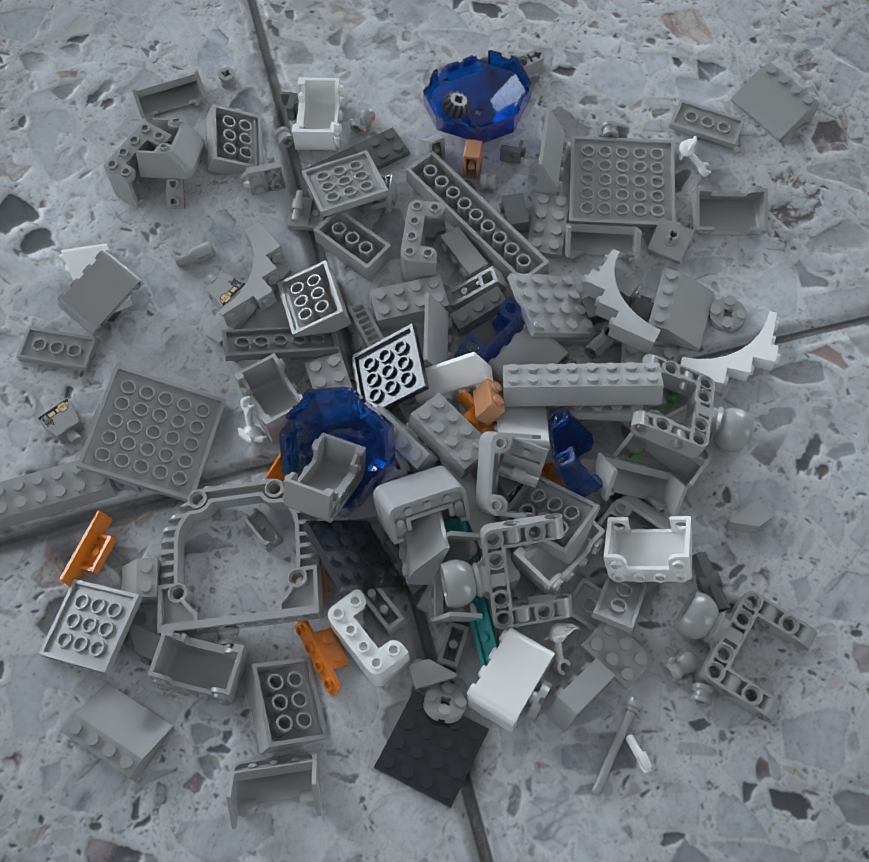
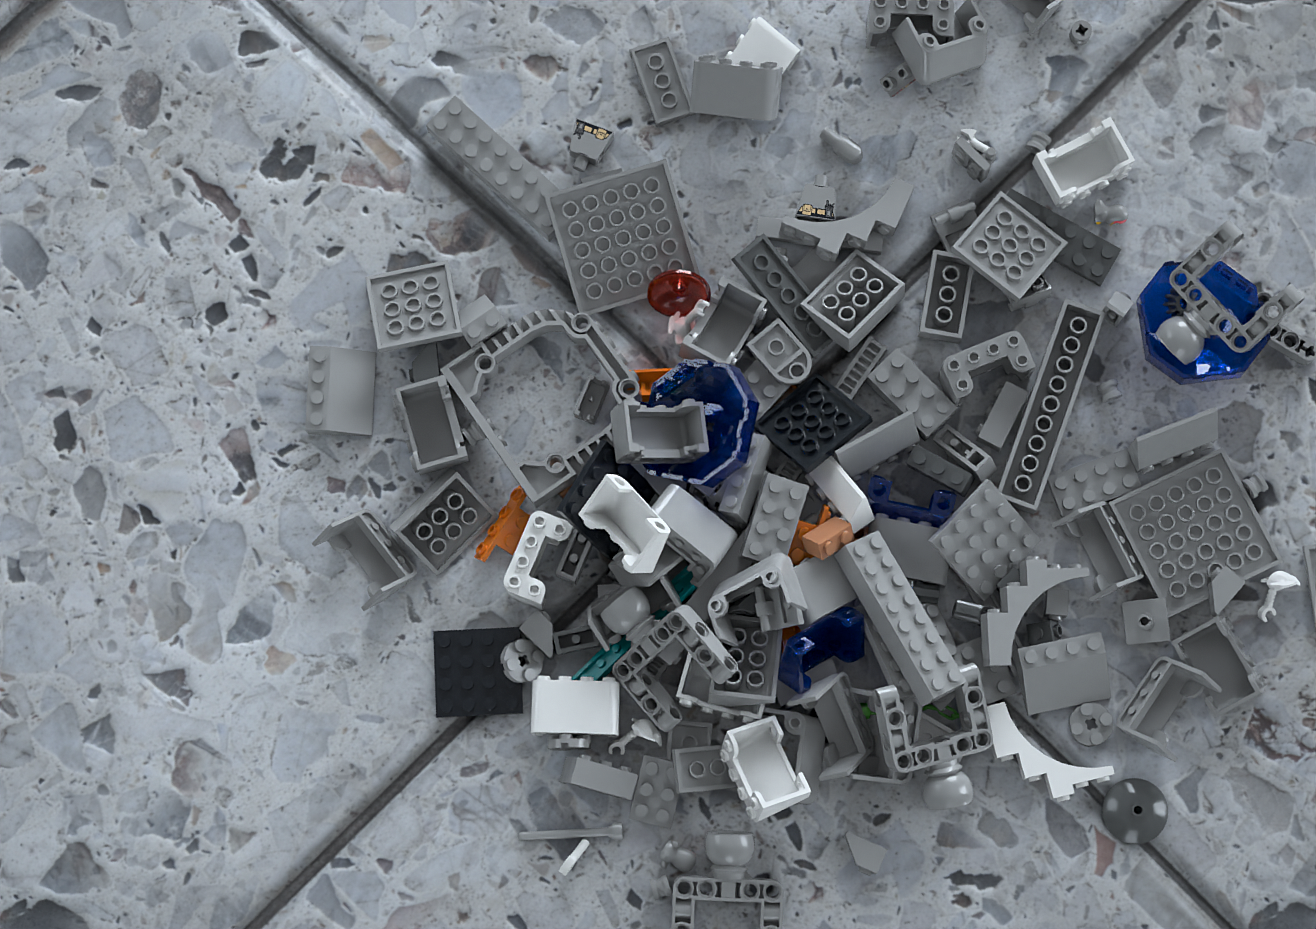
camera: 60 degrees right, 15 degrees up
orange bracket [60,510,116,587] -> none
light grey slope [206,104,263,174] -> none
dark grey bracket [281,91,299,120] -> none
nougat brick [462,139,483,179] -> none
dark grey brick [499,193,529,233] -> none
dark grey bracket [500,140,526,164] -> none
dark grey piece [692,552,730,613] -> none
none -> white windscreen [578,474,670,573]
none -> clear red dish [647,269,711,318]
none -> light grey tile [746,317,812,385]
none -> dark grey dish [1102,778,1168,844]
none -> light grey windscreen [1116,656,1222,762]
none -> light grey piece [1155,219,1305,365]
none -> light grey slope [1208,565,1246,617]

